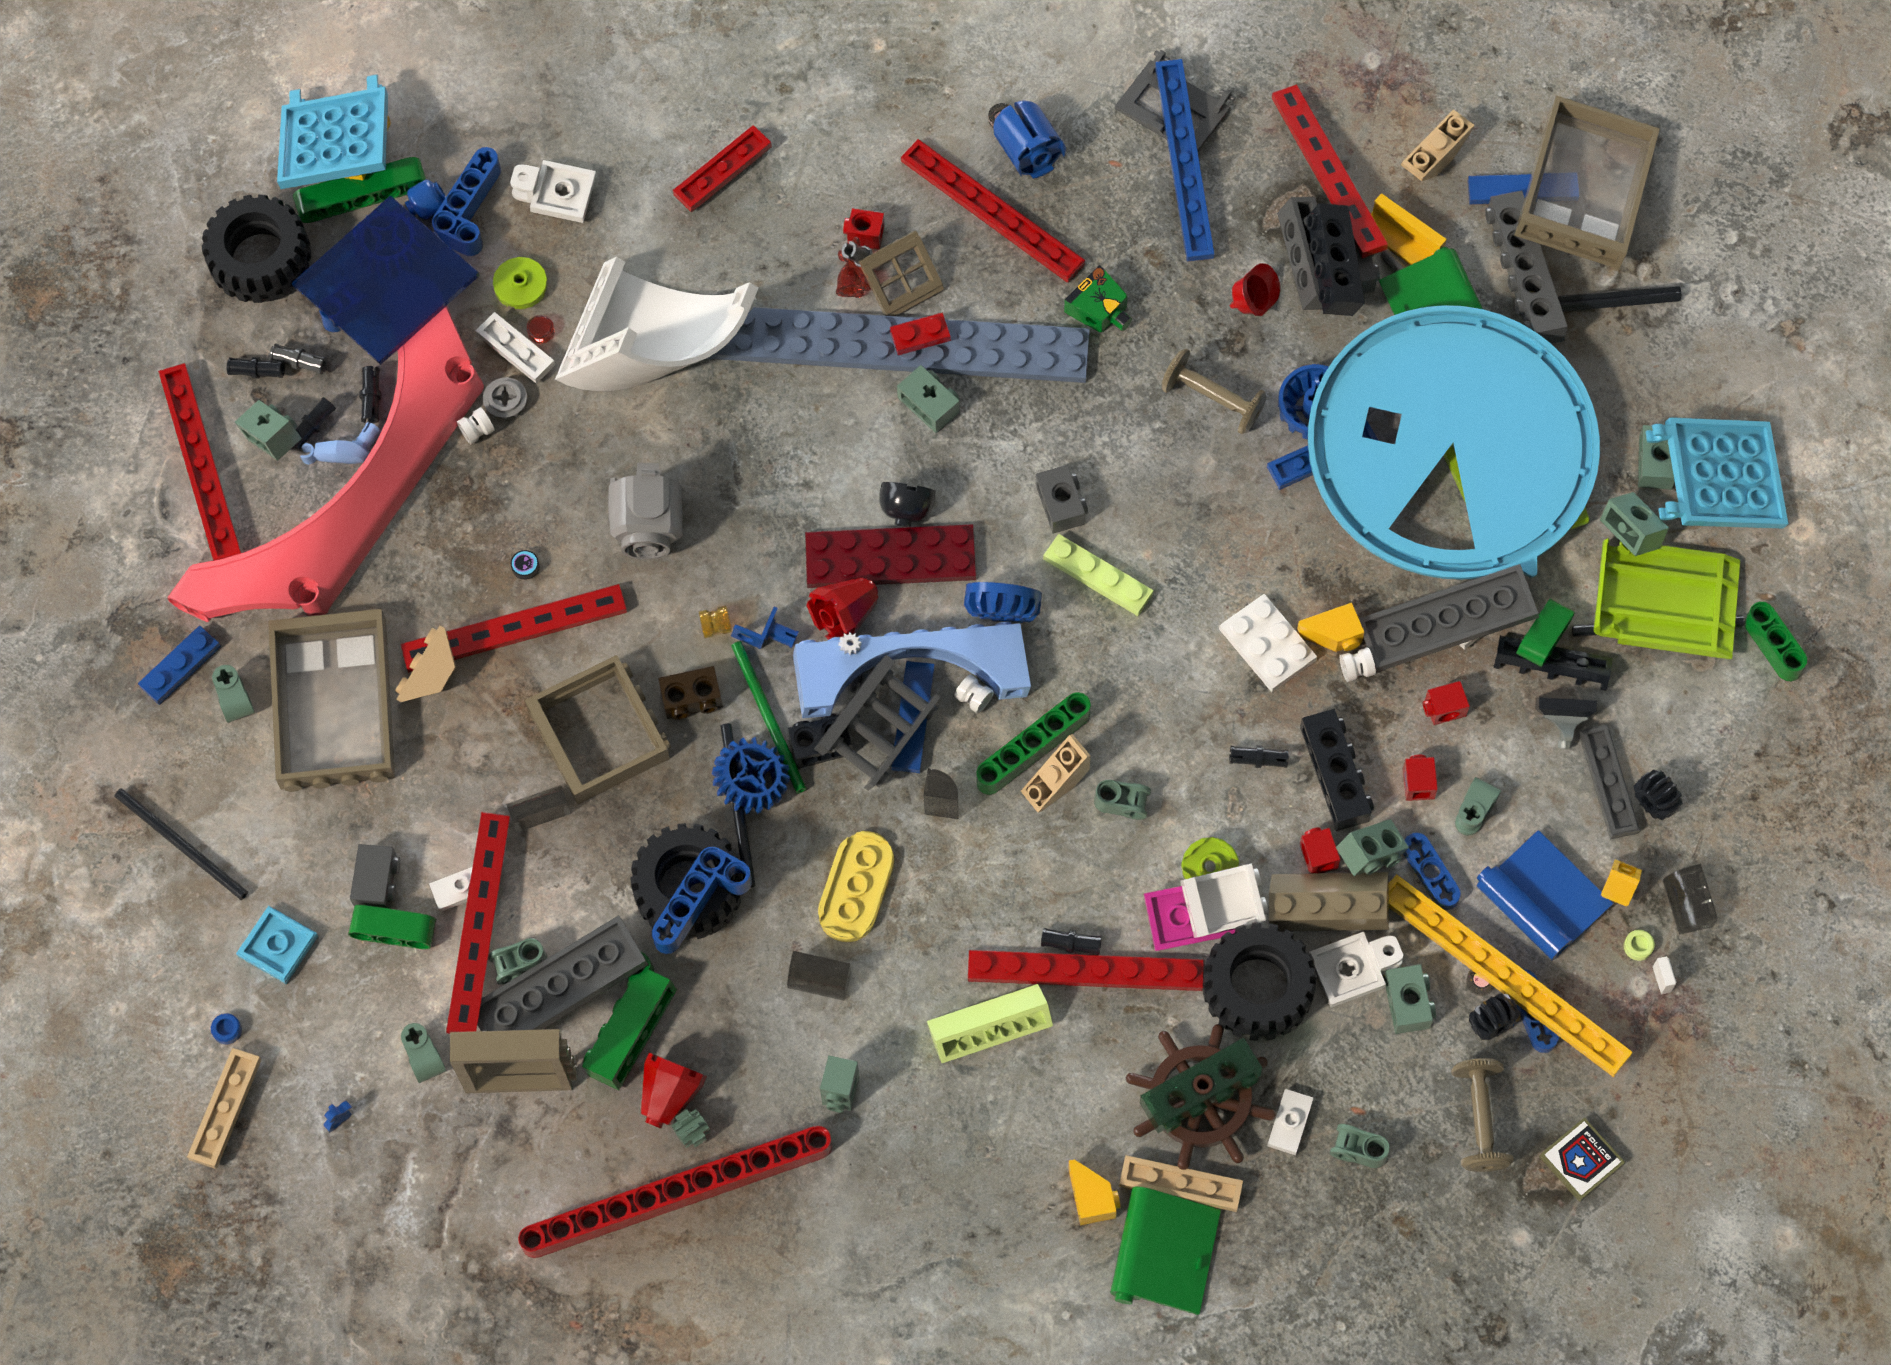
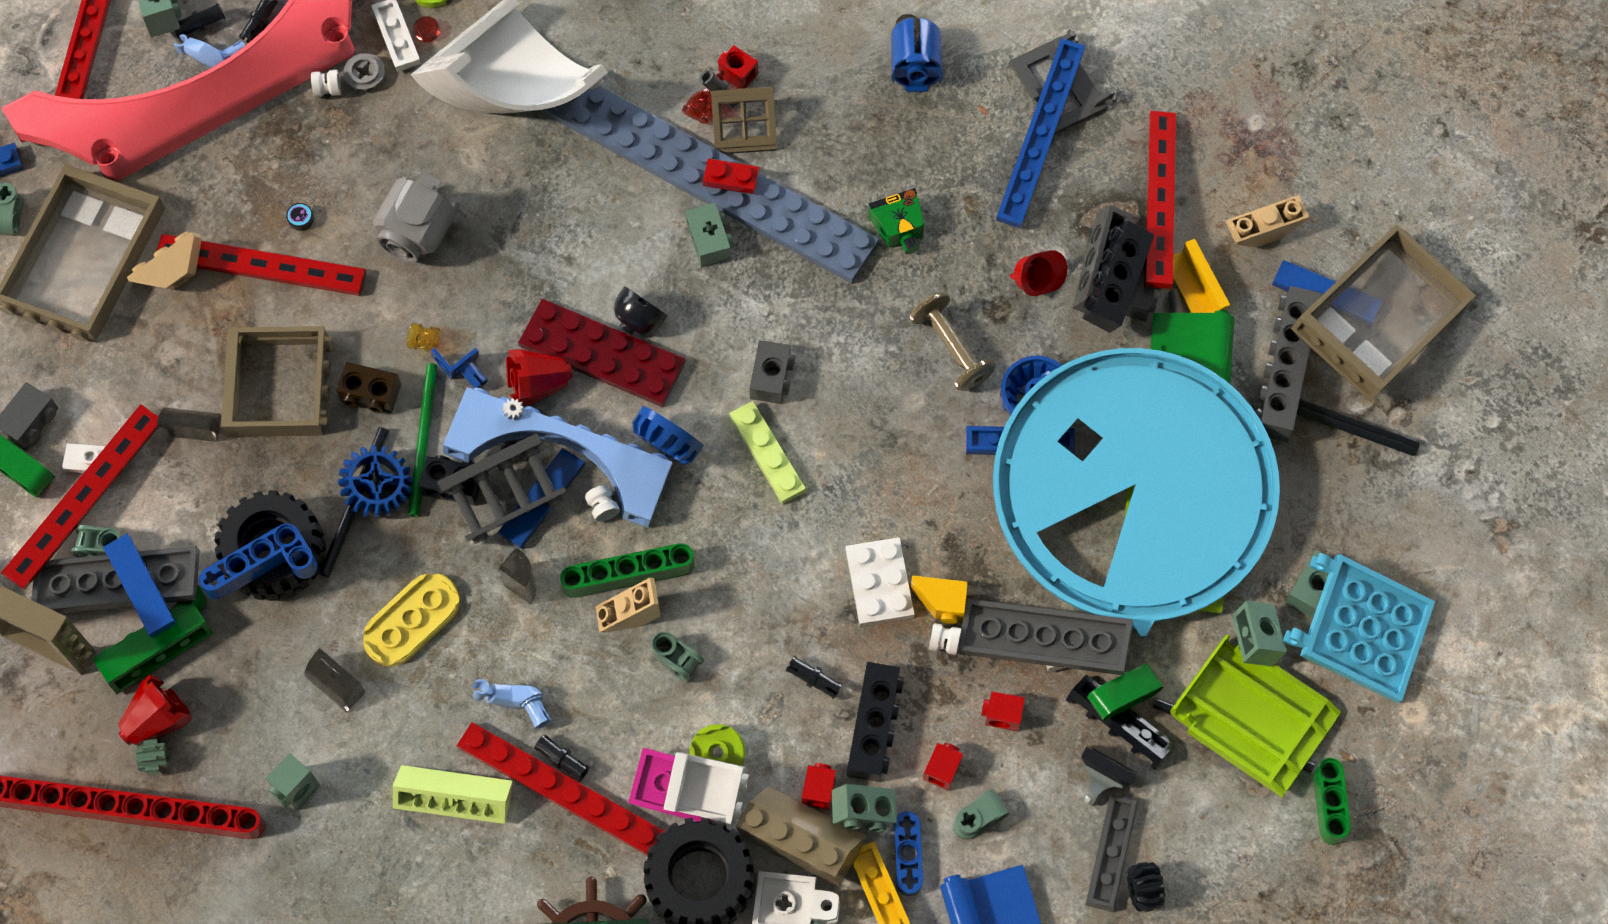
camera: 25 degrees right, 0 degrees up
red tile [901,139,1085,283] -> none
none -> blue tile [103,533,177,638]
none -> light blue arm [472,679,552,730]

